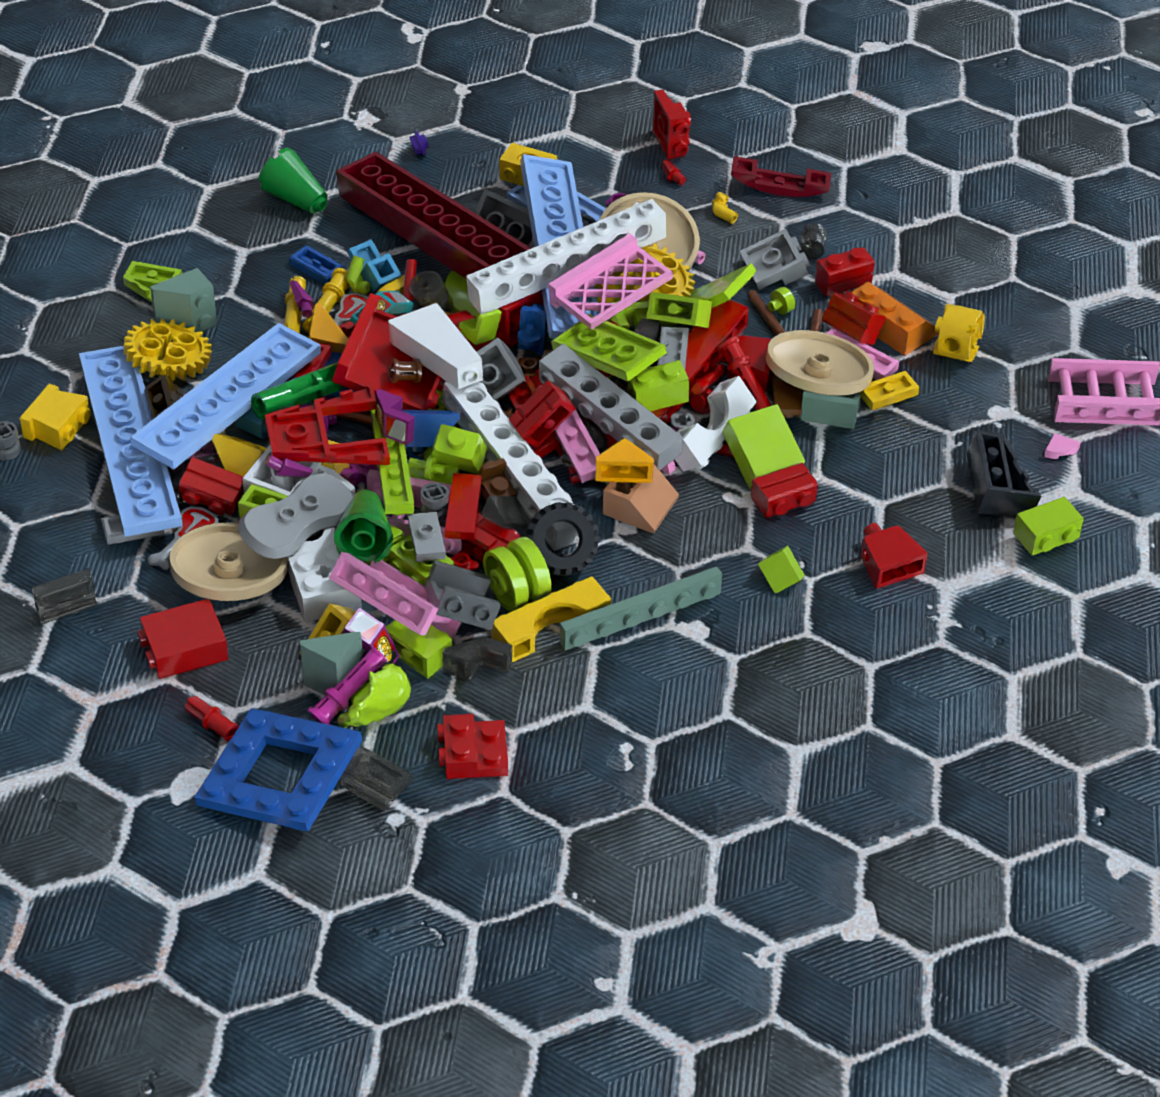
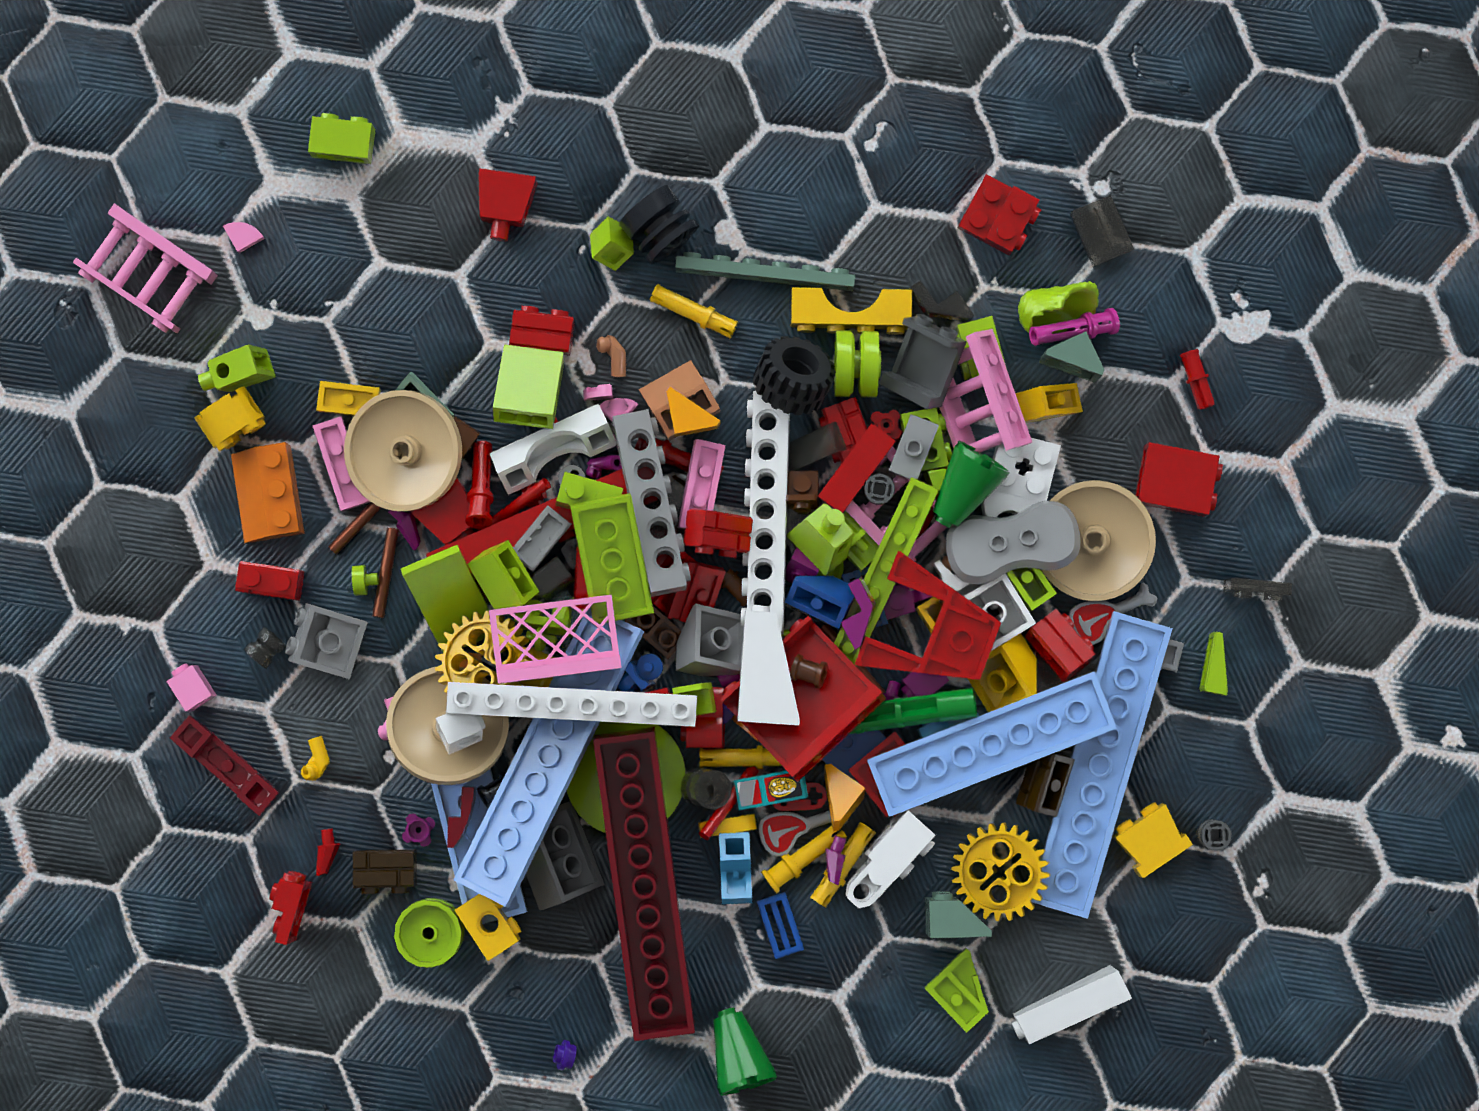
camera: 150 degrees left, 40 degrees up
blue plate [194,708,362,832] -> none
magenta bar [265,455,313,478] -> none
slope [341,608,400,673] -> none
lime arm [346,256,371,295] -> none
red brick [821,291,886,345] -> none
black wedge [966,430,1042,518] -> none
none -> bright pink brick [167,663,217,712]
none -> lime torso [198,345,276,392]
none -> dark brown brick [353,849,417,894]
none -> lime wheel [394,898,465,968]
none -> dark red slope [447,786,477,848]
none -> bright pink tile [583,384,613,401]
none -> nougat arm [597,335,626,377]
none -> bright pink tile [600,398,639,421]
none -> black wheel [619,185,699,265]
none -> yellow pin [650,284,738,339]
none -> white brick [845,810,935,908]
none -> white slope [1012,965,1132,1044]
none -> lime slope [1199,632,1228,696]

